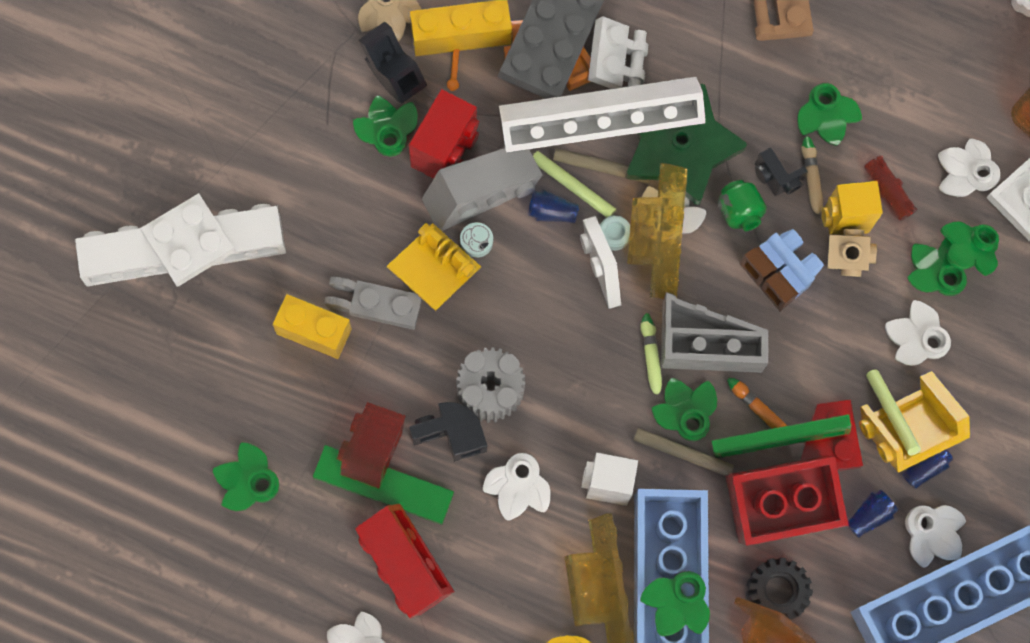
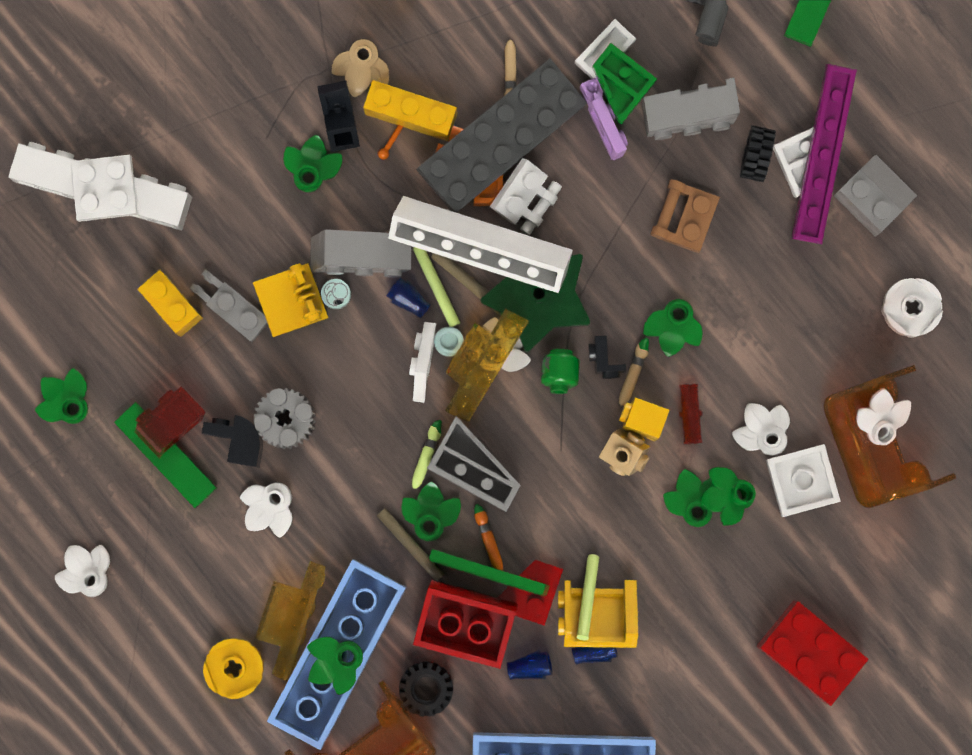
camera: 35 degrees right, 10 degrees up
red brick [355,503,455,619] -> none
red brick [409,89,480,179] -> none
white brick [581,453,638,506] -> none
hips [740,229,824,312] -> none
white plate [885,300,951,366] -> none
white plate [905,505,966,568] -> none

